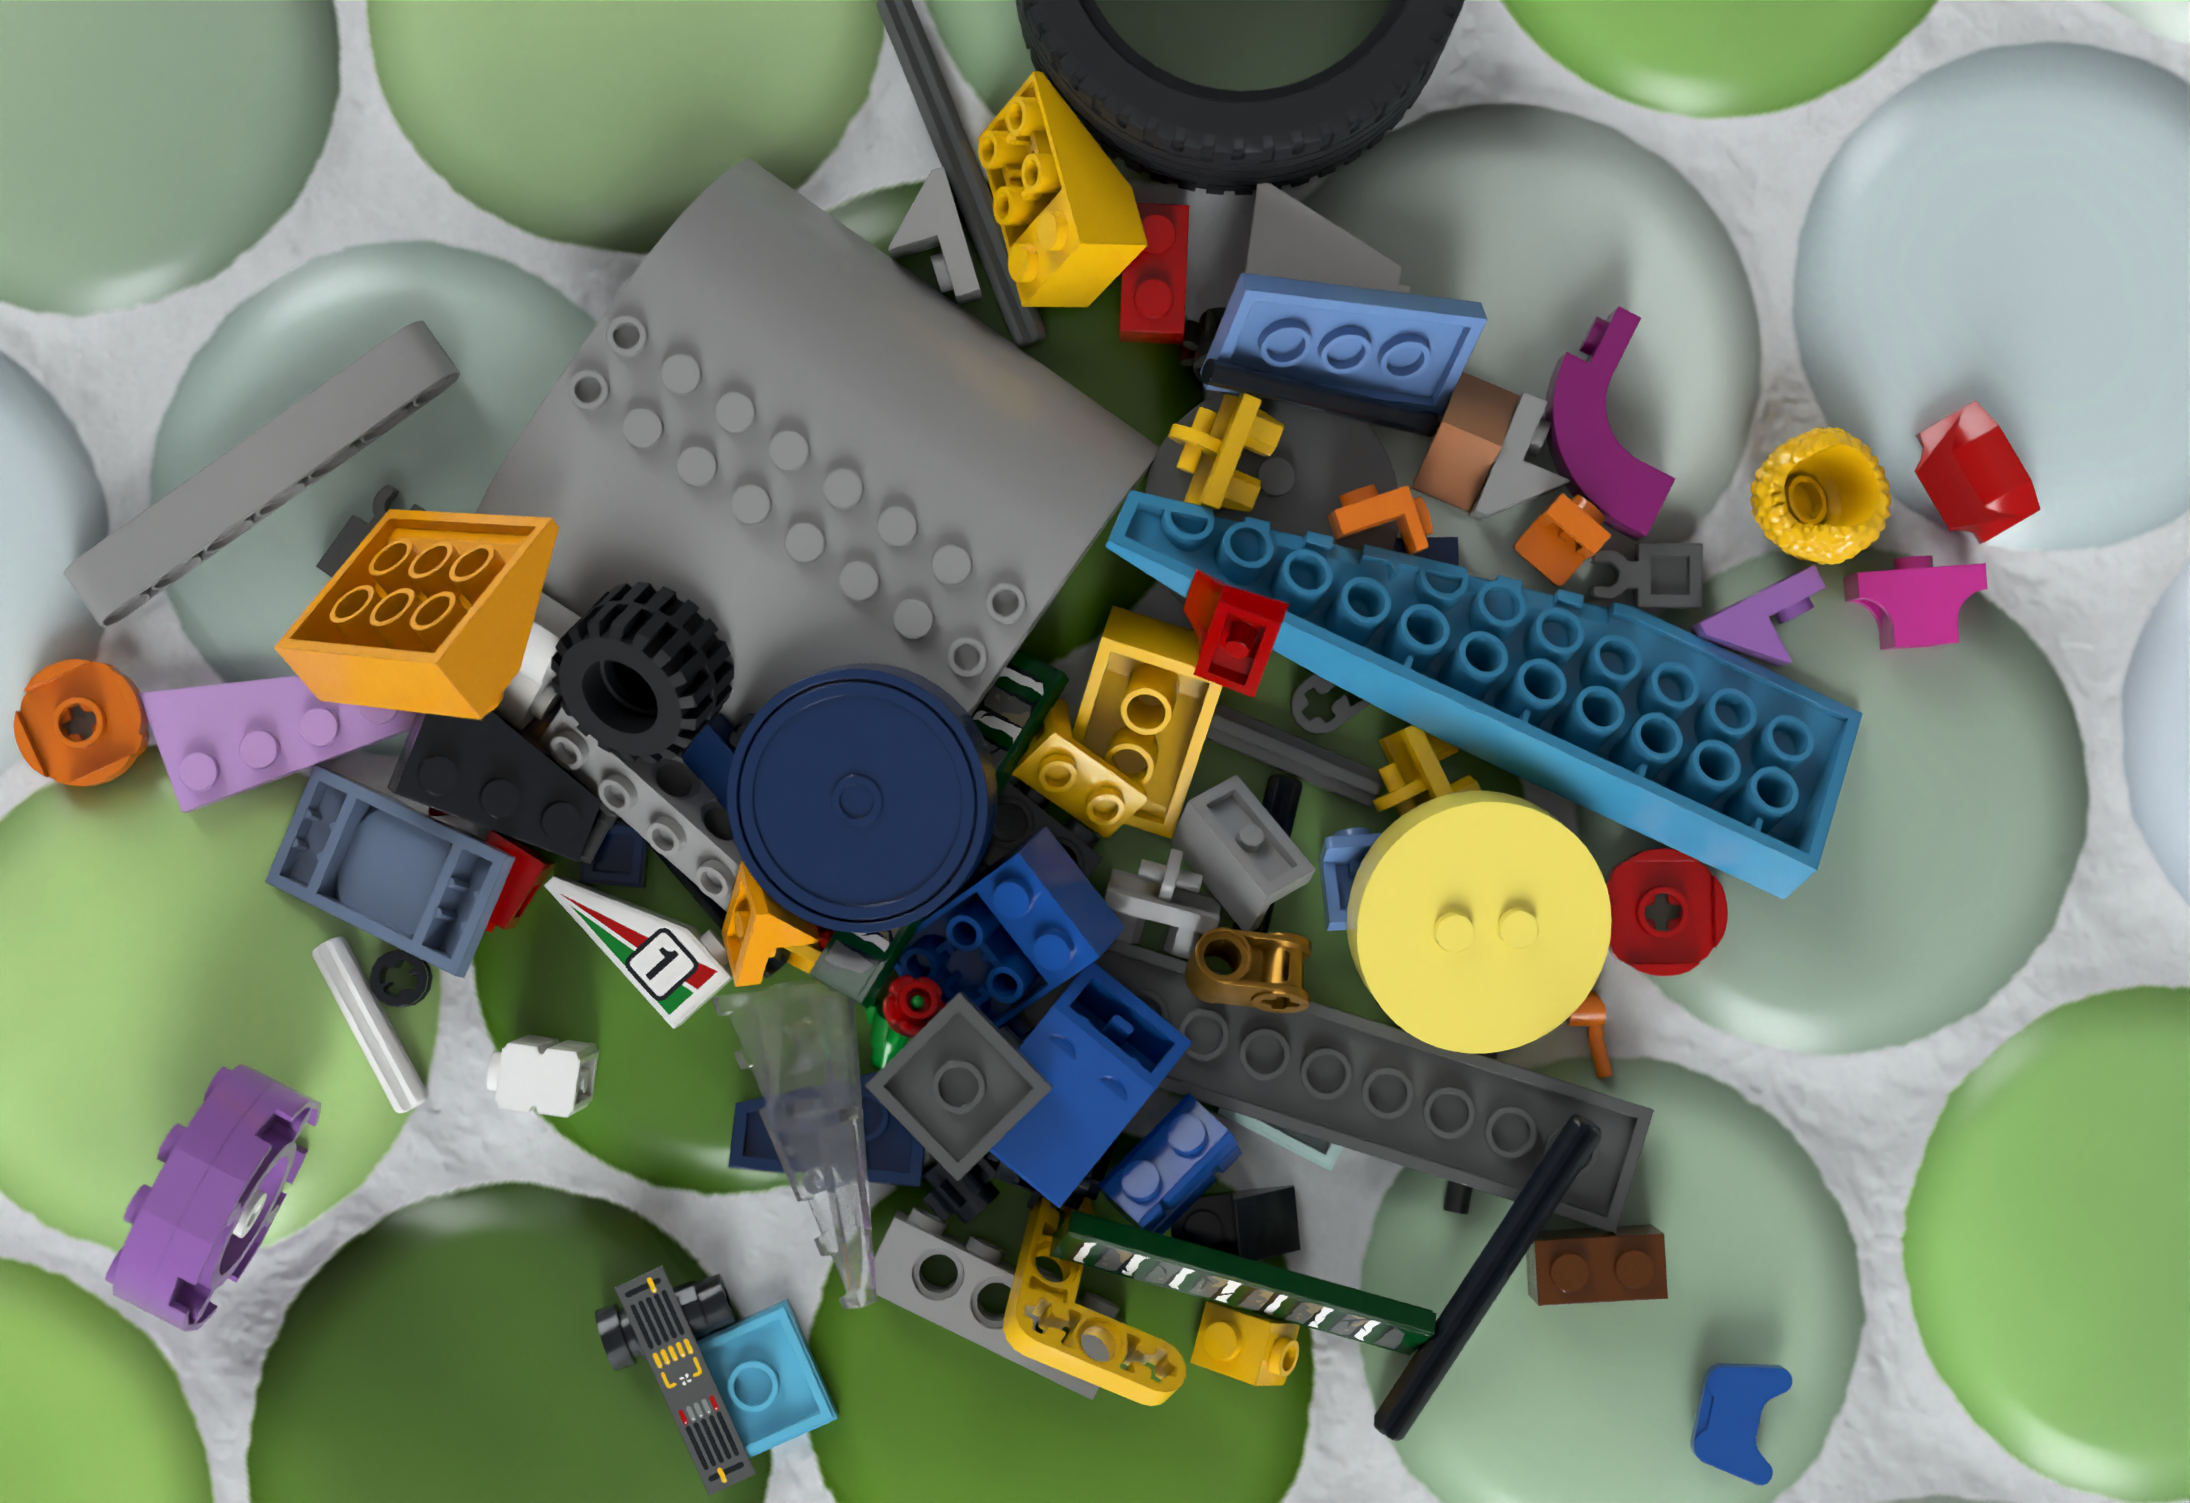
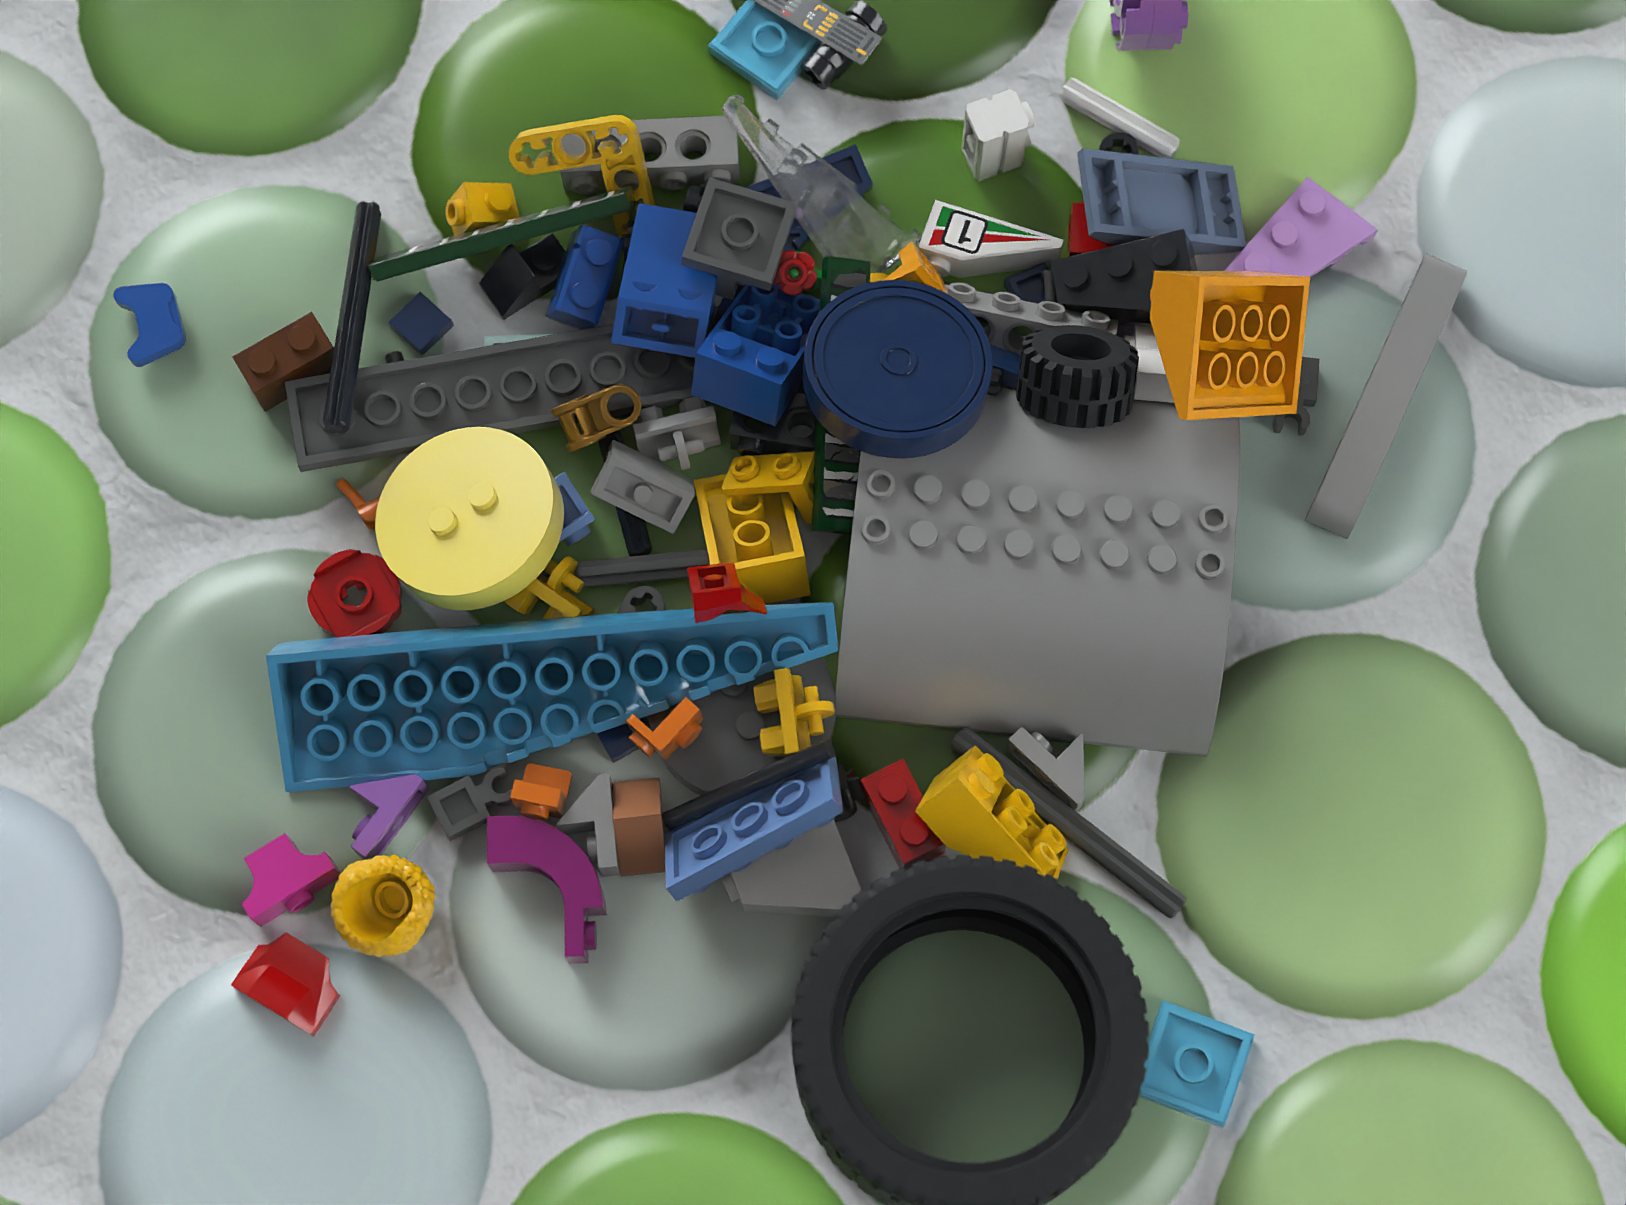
camera: 155 degrees right, 15 degrees down
orange plate [13,659,149,787] -> none
none -> dark blue tile [389,292,454,356]

